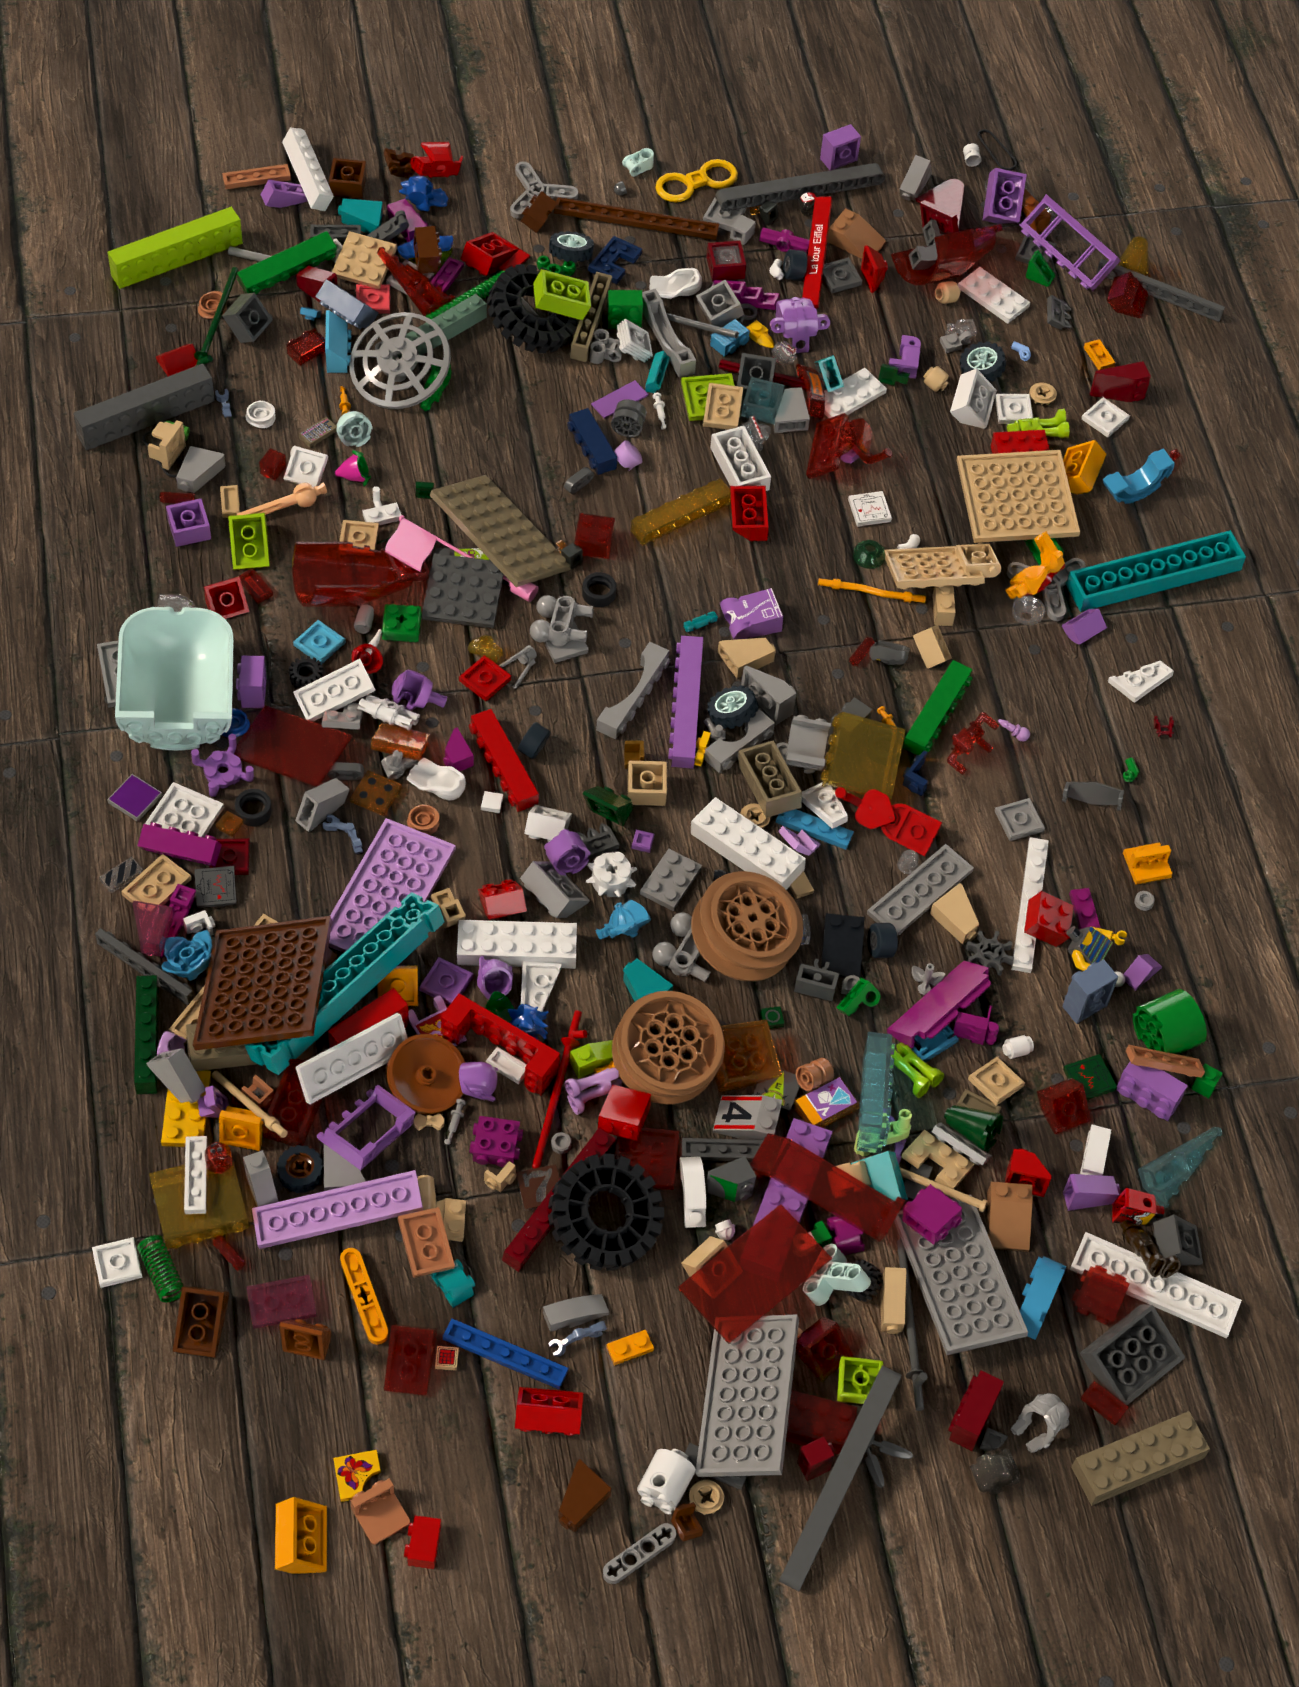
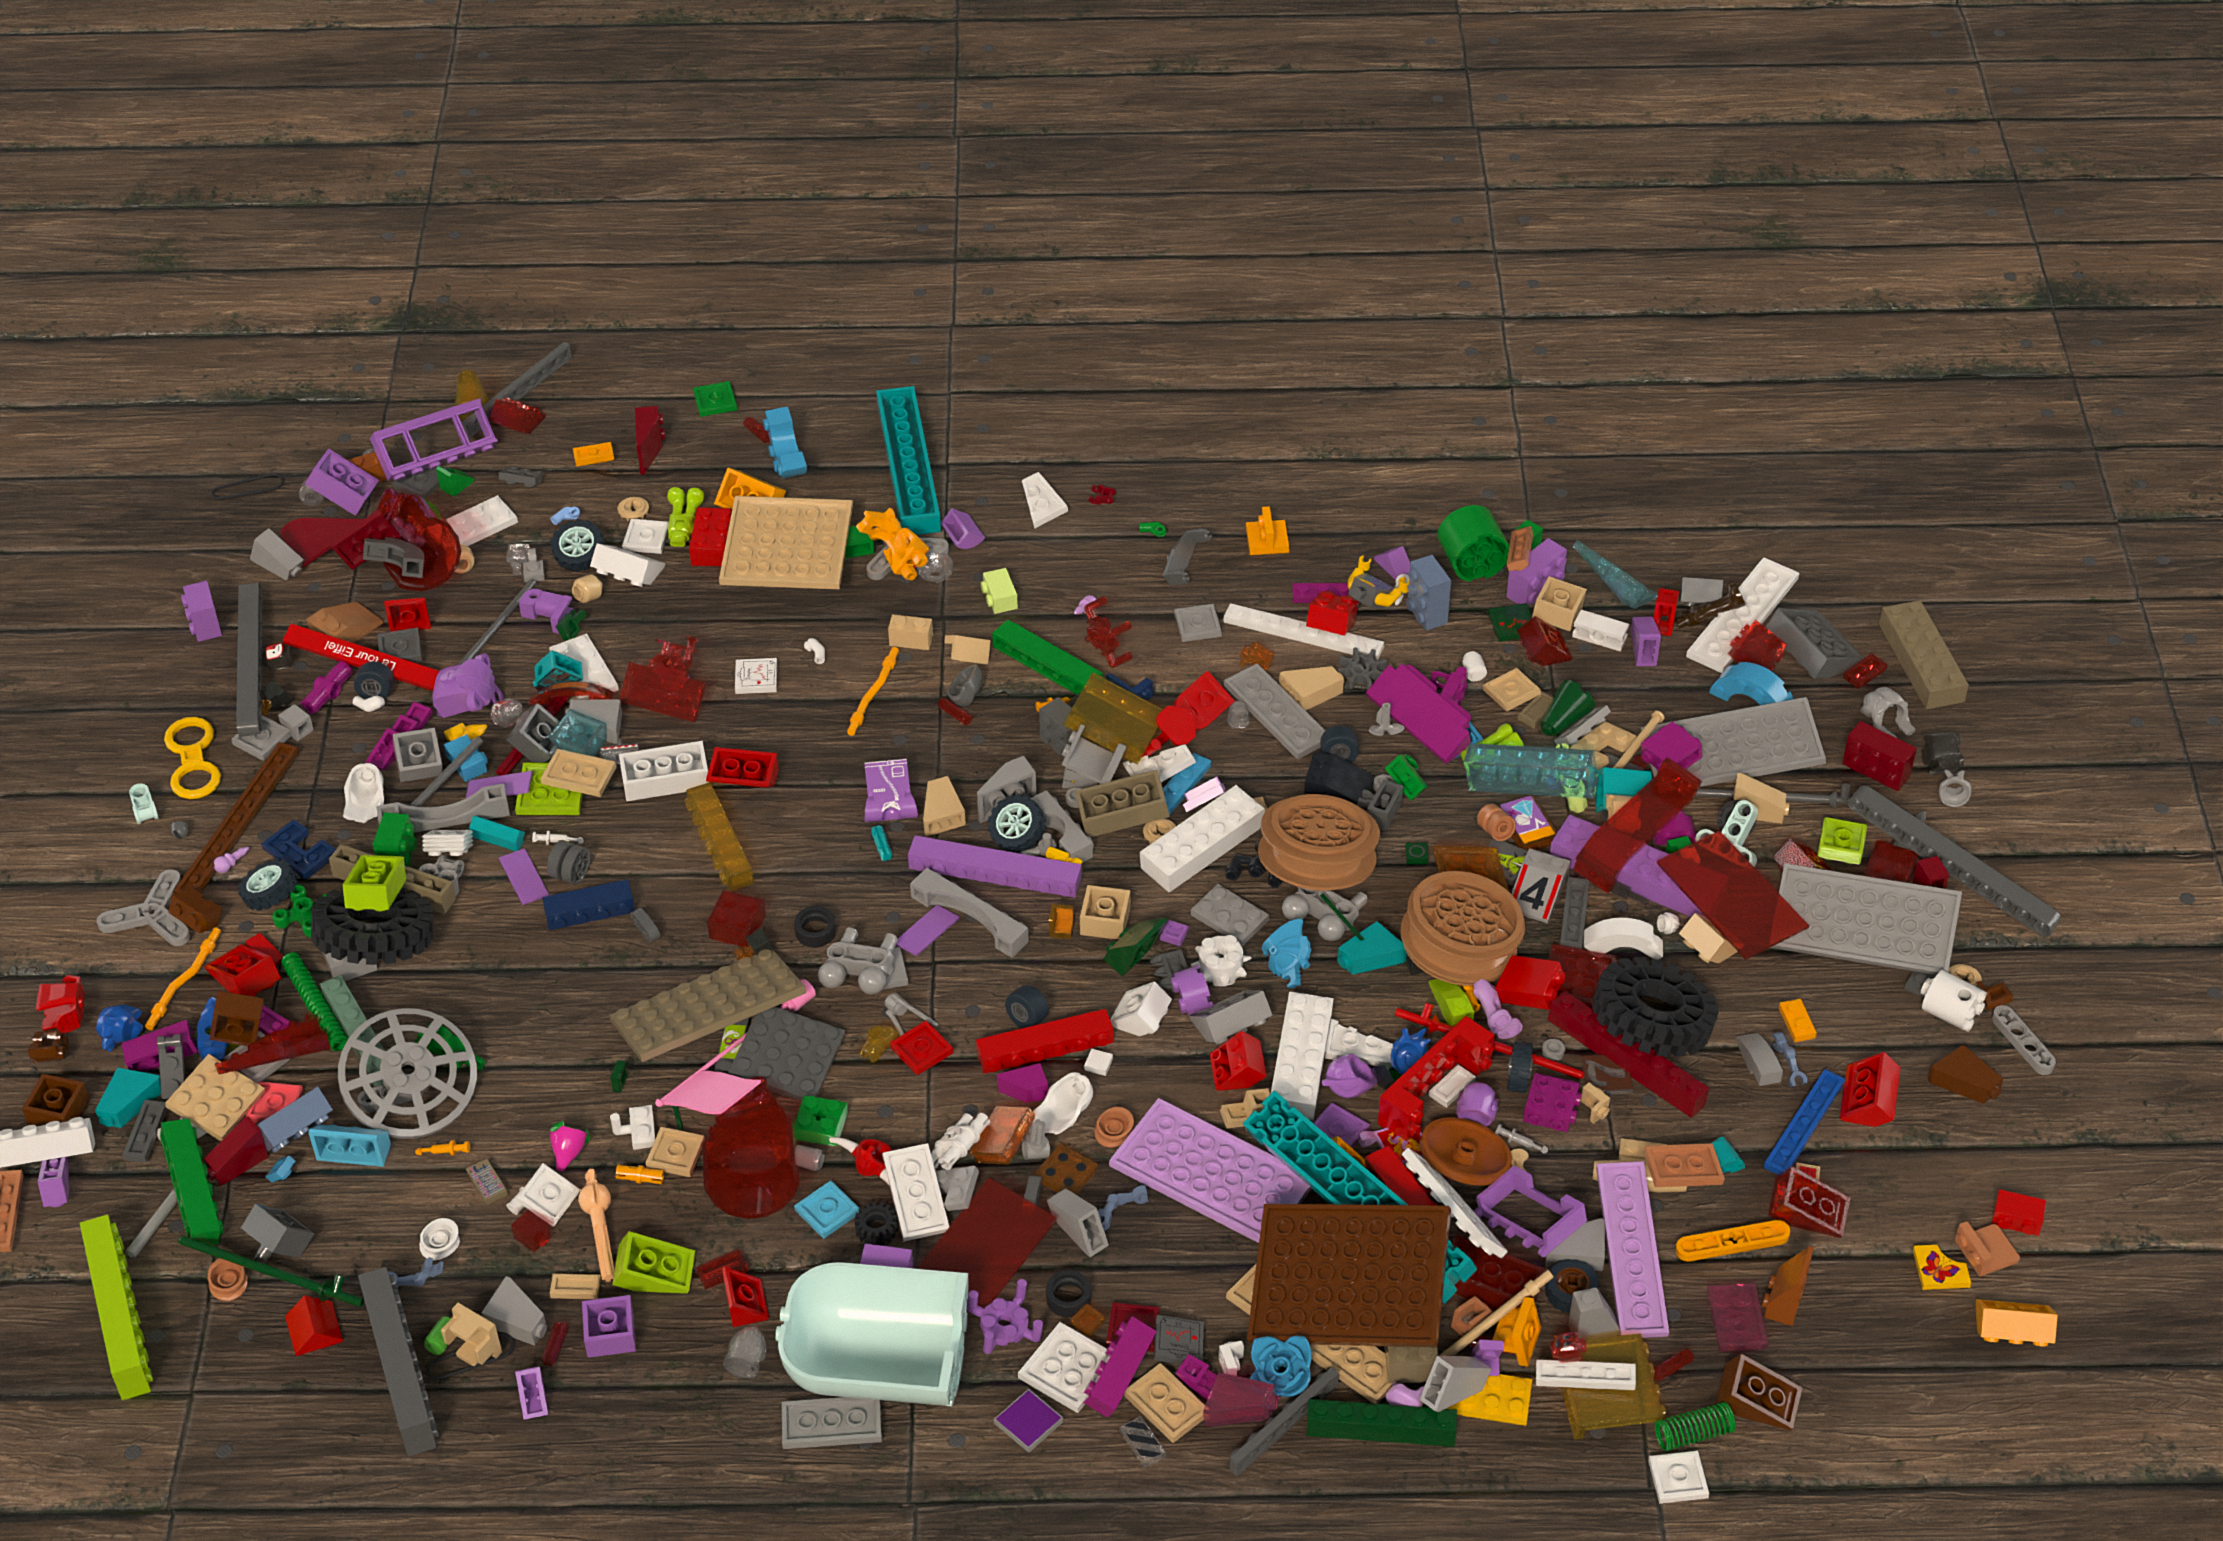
camera: 75 degrees left, 10 degrees down
clear red brick [286,328,325,366] -> none
light aqua cylinder [336,411,373,447] -> none
medium lavender piece [392,669,447,711] -> none
lavender hair [614,440,642,470] -> none
dark grey slope [705,1156,756,1202] -> none
dark red piece [706,240,746,282] -> none
clear green piece [853,540,885,569] -> none
tan plate [884,542,1001,589] -> none
white wheel [963,144,981,167] -> none
medium nougat slope [987,1182,1032,1252] -> none
red slope [1005,1149,1051,1197] -> none
white tile [1081,397,1130,438] -> none
light grey tile [1134,891,1155,911] -> none
none -> light orange bar [145,928,221,1030]
none -> lavender bar [214,847,249,873]
none -> dark grey piece [458,579,536,665]
none -> medium lavender piece [466,771,533,798]
none -> medium lavender slope [515,1366,548,1419]
none -> light orange pin [616,1164,664,1185]
none -> green tile [693,381,737,417]
none -> medium lavender piece [896,905,959,956]
none -> yellowish green brick [980,568,1018,614]
none -> clear orange bracket [1239,641,1274,671]
none -> dark green piece [1320,894,1364,941]
none -> black wheel [1507,1041,1533,1093]
none -> tan brick [1532,576,1587,631]
none -> light grey piece [1938,770,1971,807]

